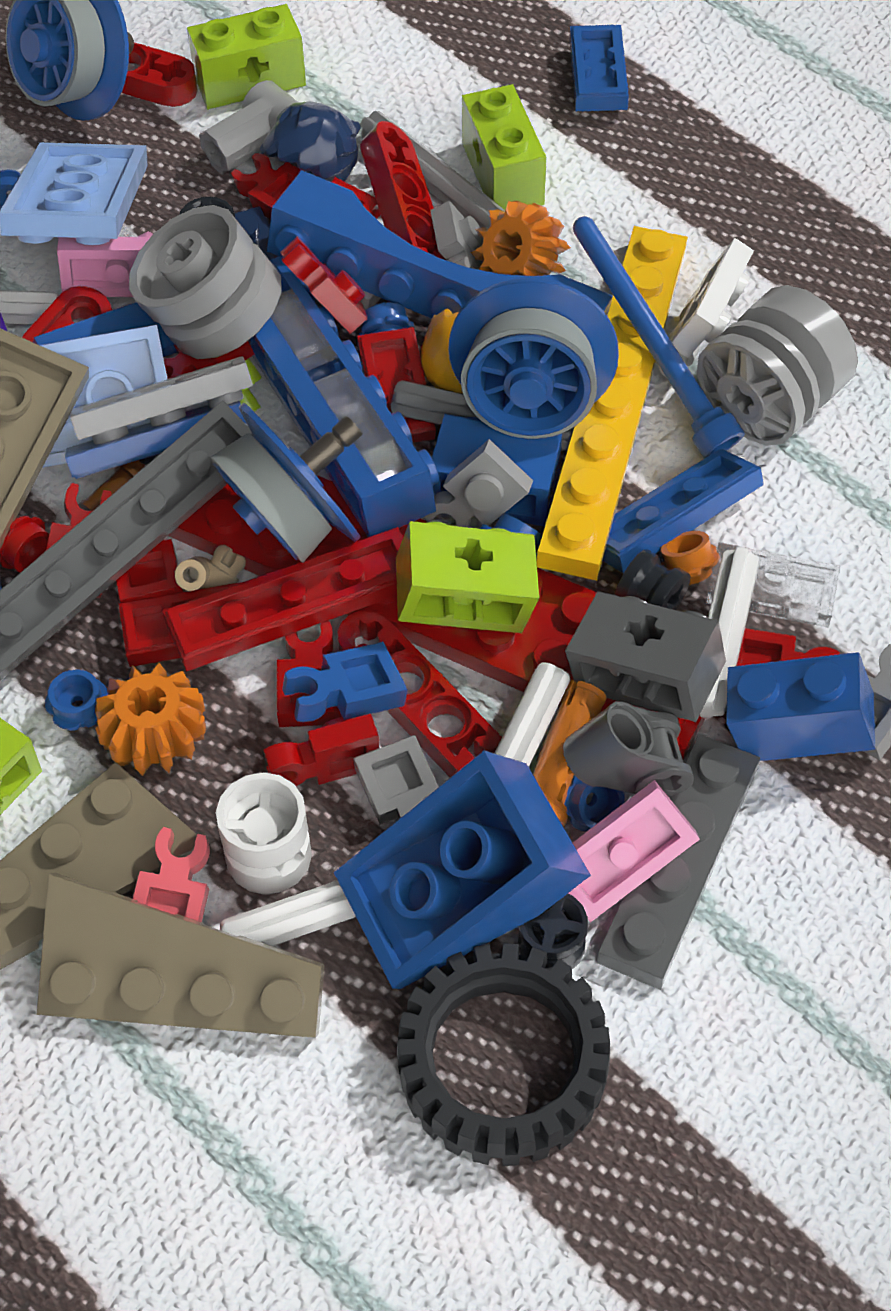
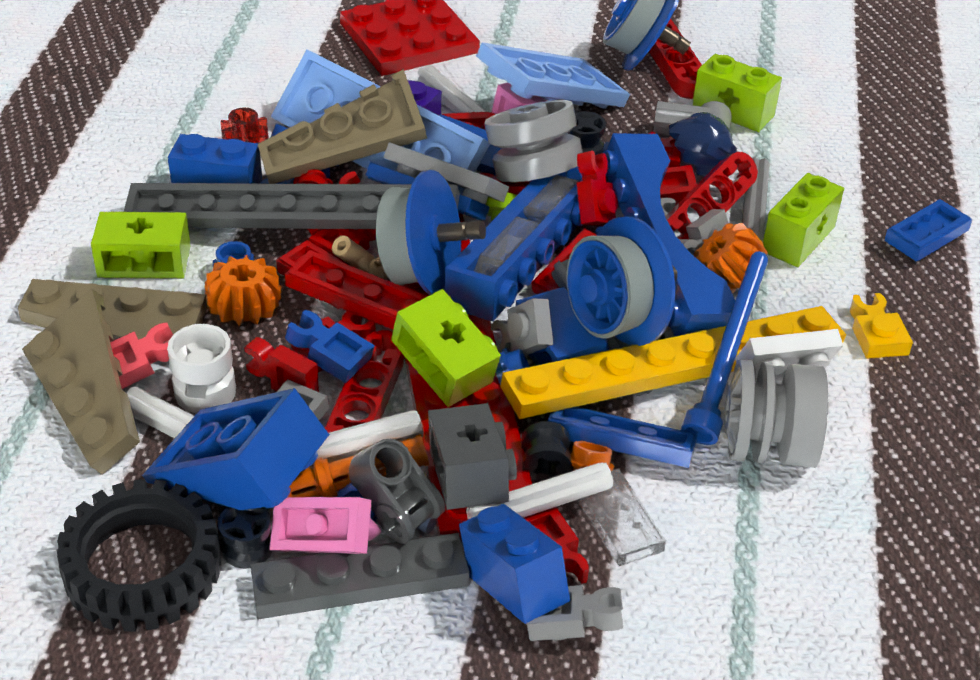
camera: 50 degrees right, 15 degrees down
none -> yellow plate [850,293,913,359]

